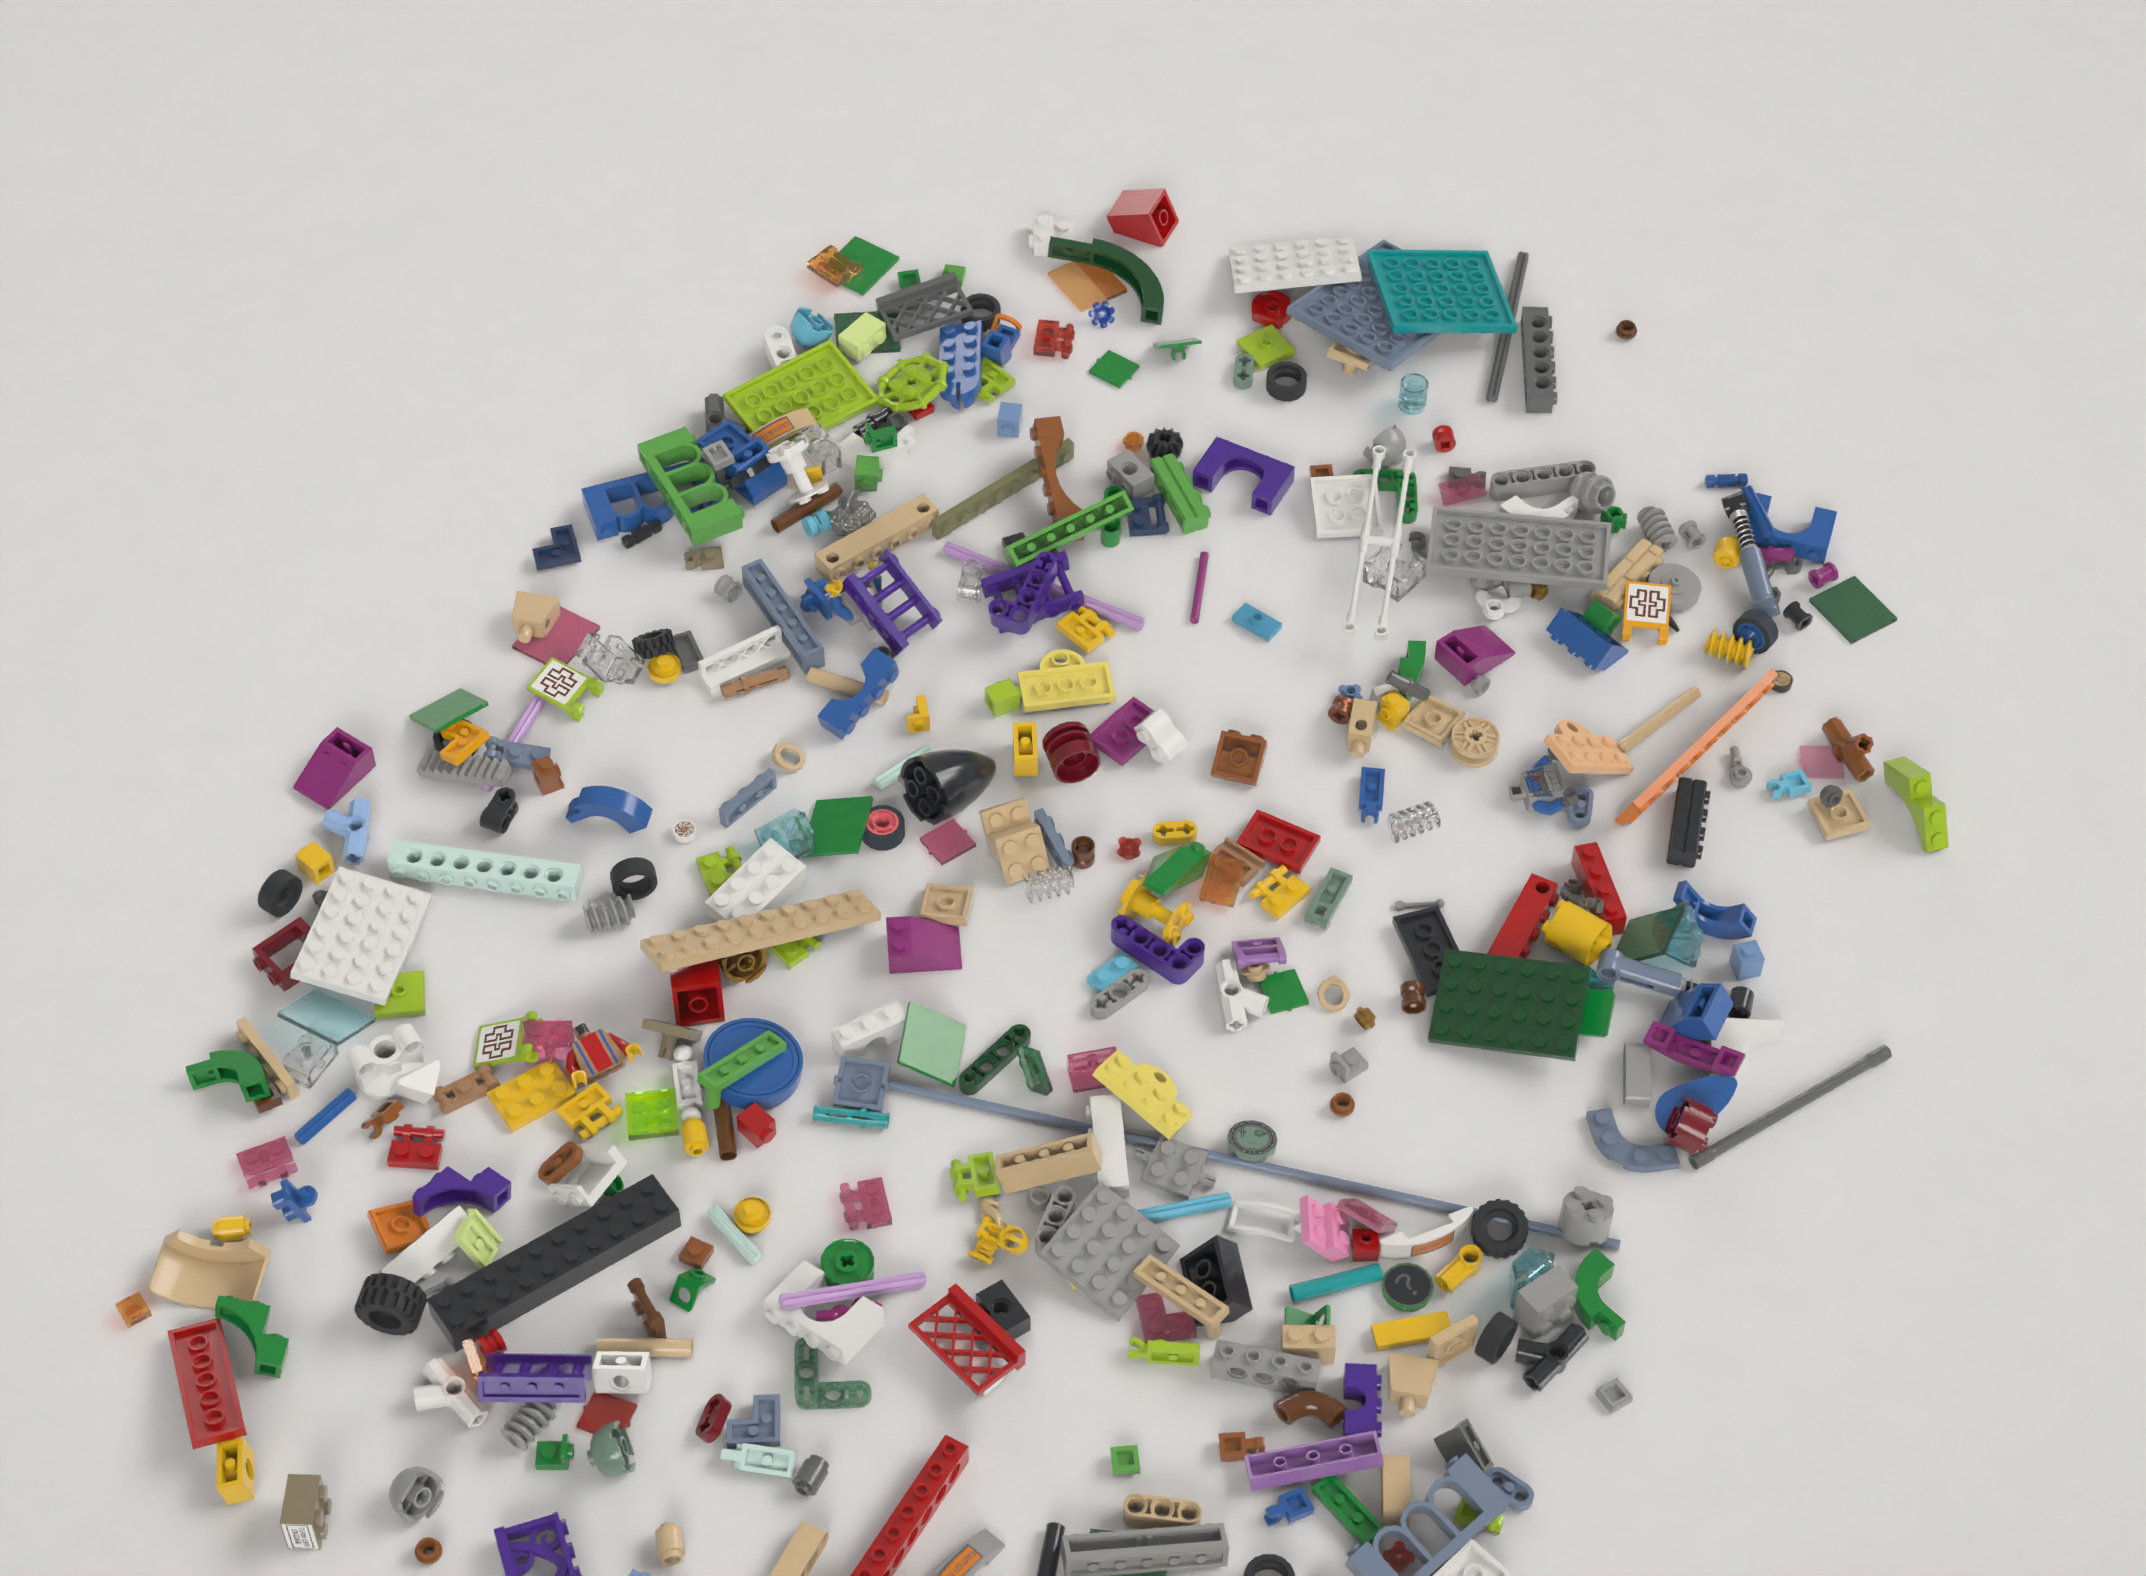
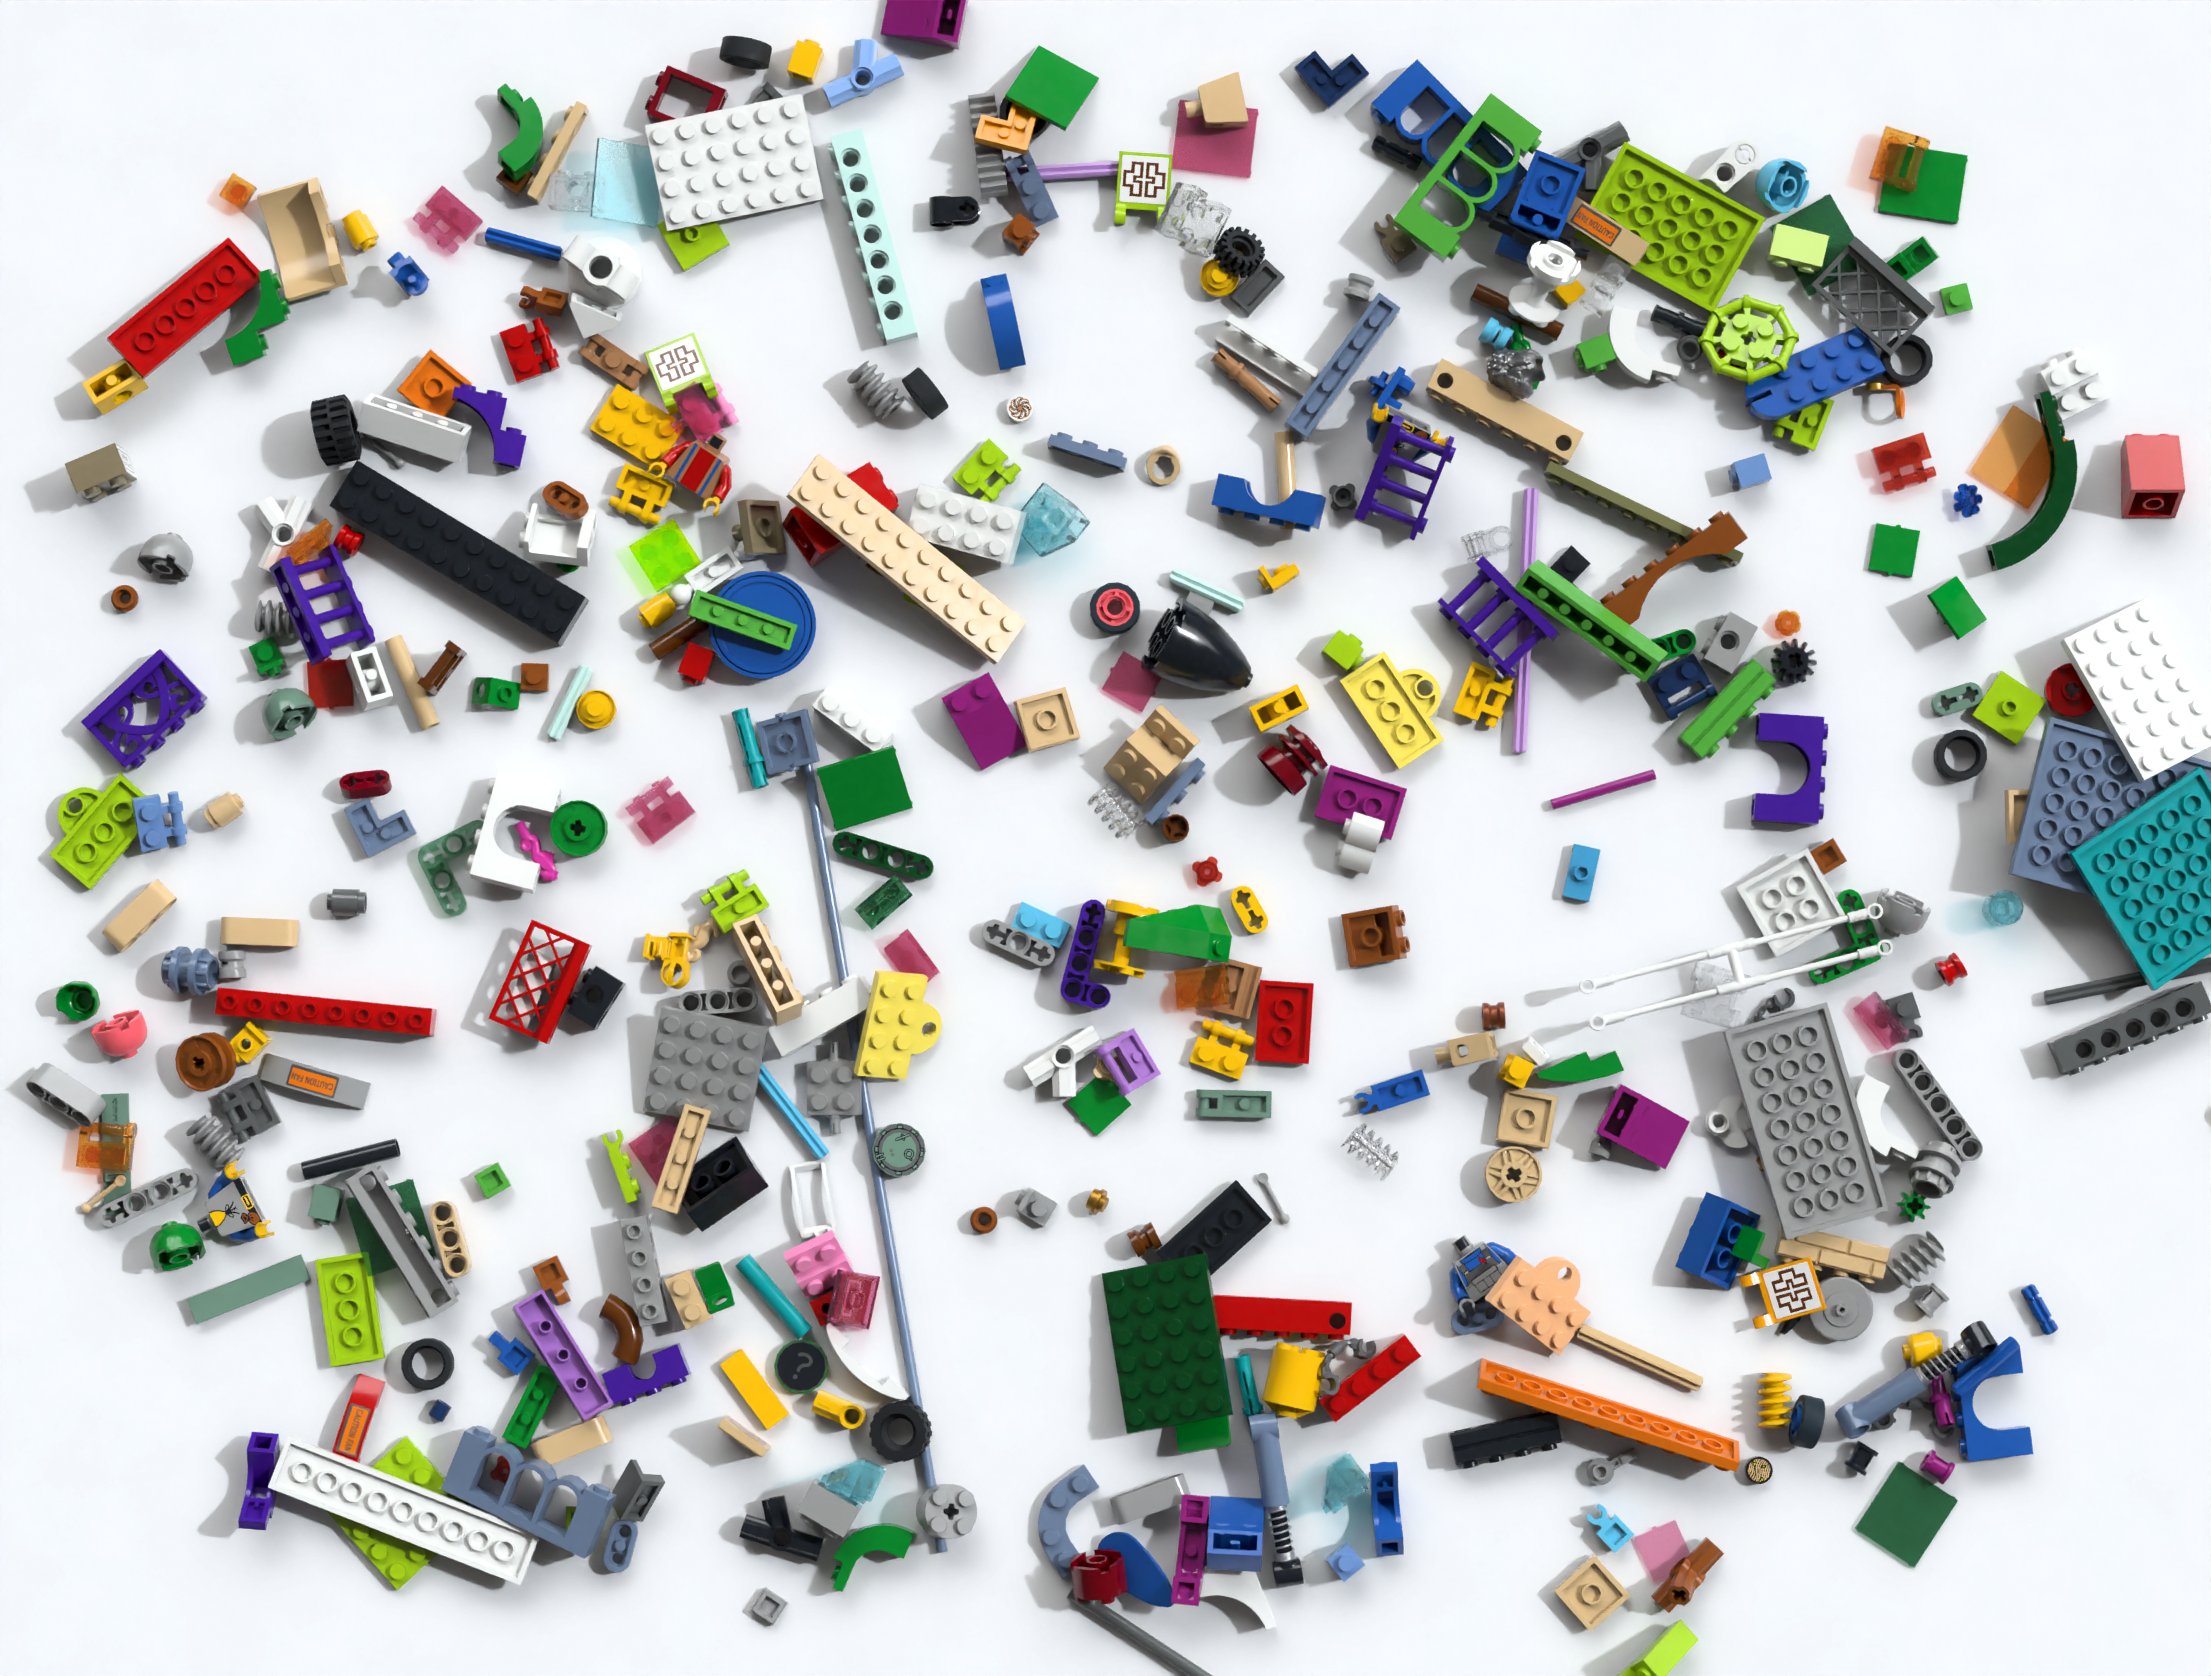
camera: 70 degrees right, 35 degrees up
yellowish green plate [453,1209,503,1269] -> none
light grey bracket [702,440,735,472] -> none
light aqua hinge [720,1443,797,1478] -> none
lavender axle [778,1272,927,1310] -> none
green piece [801,796,874,858] -> none
green bracket [862,423,898,453] -> none
blue brick [981,324,1021,364] -> none
dark purple beam [988,551,1058,635] -> none
tan piece [1317,975,1350,1012] -> none
medium blue plate [1338,684,1363,701] -> none
dark grey axle [1385,670,1431,701] -> none
tan torso [1387,1353,1439,1417] -> none
black tyre [1474,1311,1518,1365] -> none
clear green piece [1616,905,1686,961] -> none
dark grey plate [1820,785,1843,808] -> none

